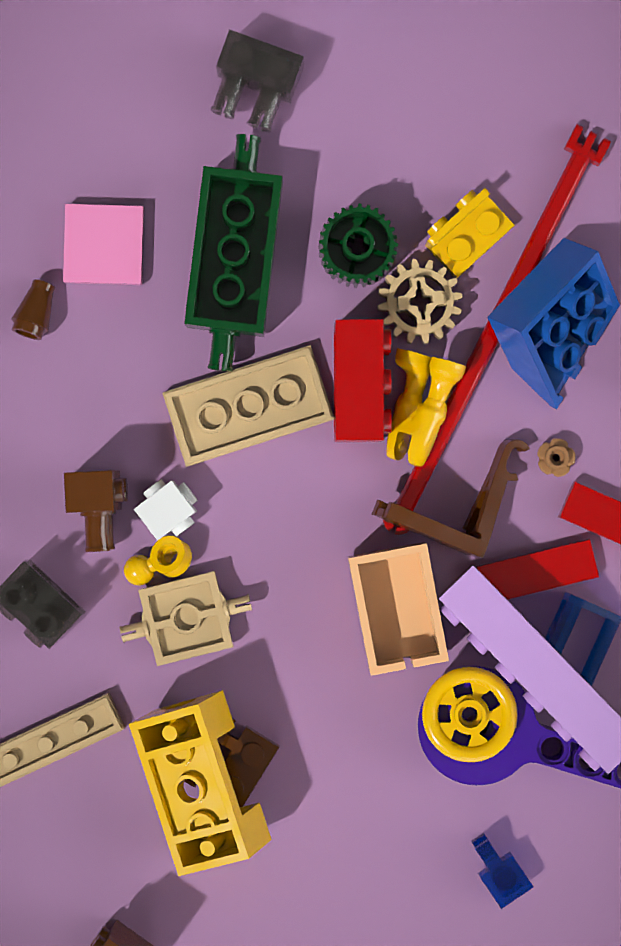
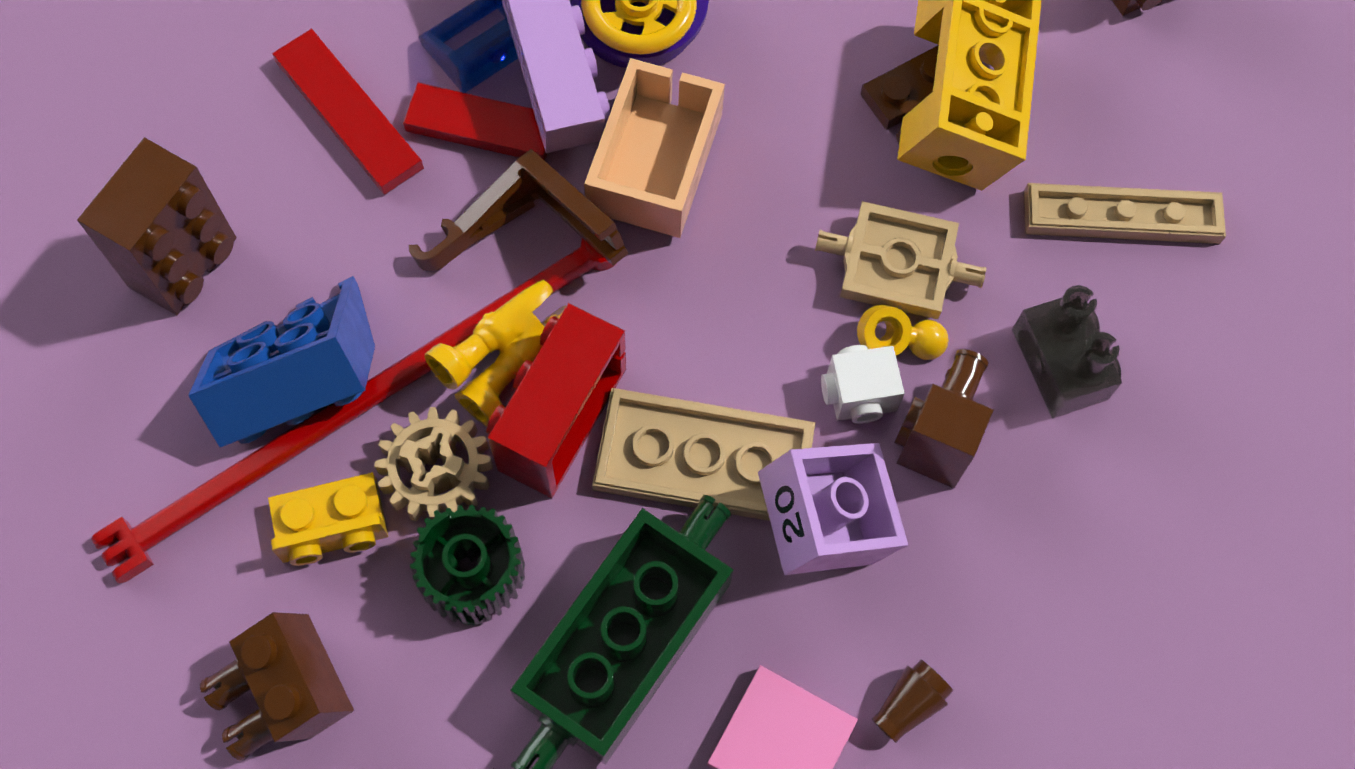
camera: 155 degrees left, 20 degrees down
medium nougat plate [537,438,576,477] -> none
none -> reddish brown brick [200,612,354,760]
none -> lavender brick [758,443,908,575]

